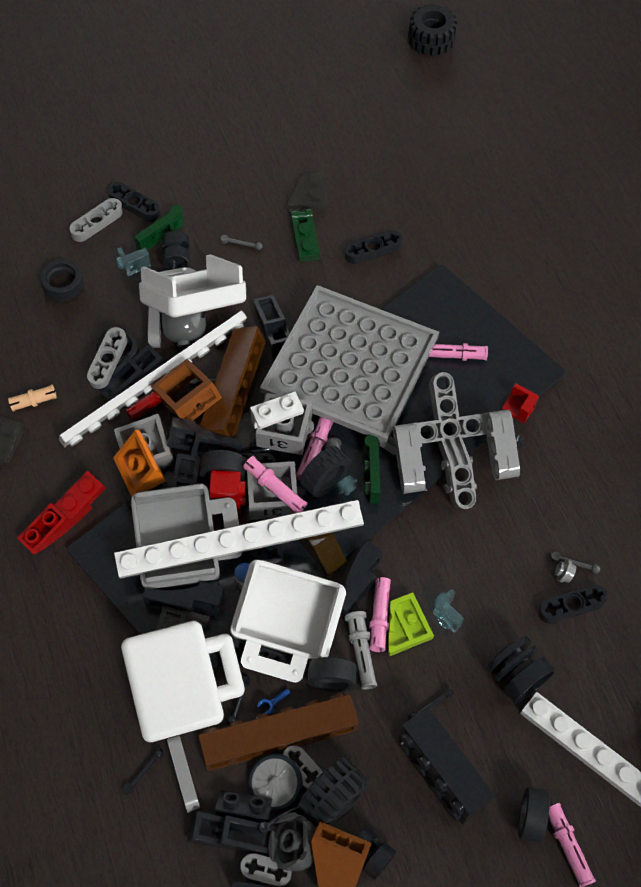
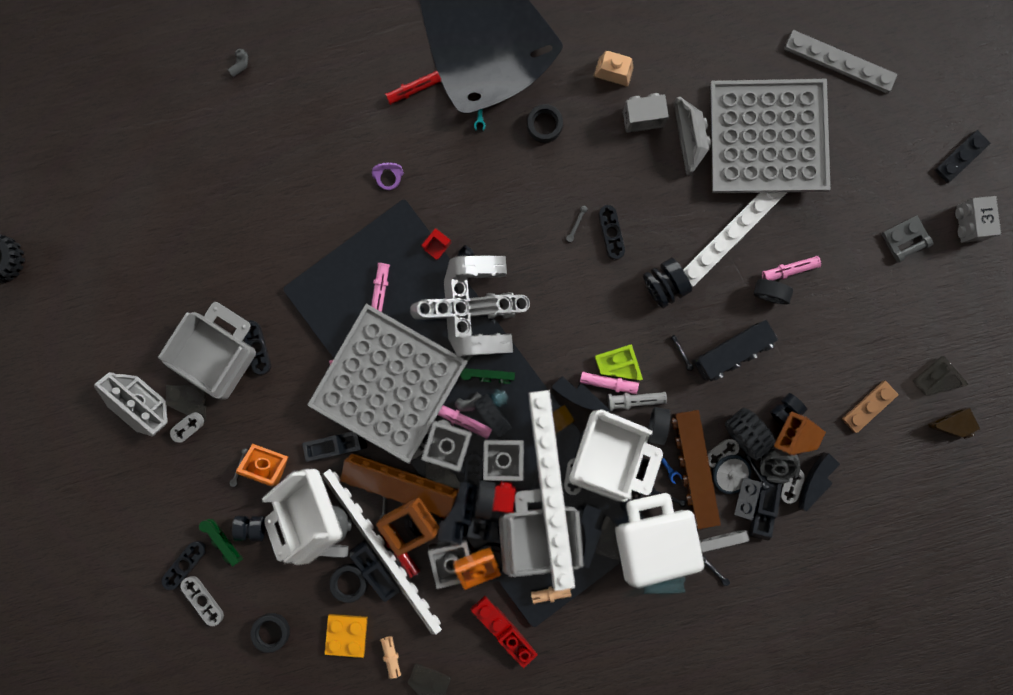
camera: 80 degrees left, 25 degrees up
light grey beam [87,327,127,389] -> none
clear light blue bracket [115,247,151,276] -> none
blue piece [235,563,250,582] -> none
bright pink pin [243,456,307,514] -> none
white bracket [250,392,304,429] -> none
dark green plate [291,208,320,262] -> none
clear light blue bracket [433,589,464,633] -> none
light grey plate [555,559,576,583] -> none
none -> light grey wedge [94,372,167,436]
none -> light grey piece [158,302,256,400]
none -> light grey beam [170,412,204,443]
none -> orange slope [236,444,288,487]
none -> light orange plate [325,614,368,658]
none -> medium lavender piece [372,163,404,190]
none -> light nougat pin [531,586,571,604]
none -> clear light blue hinge [644,576,685,593]

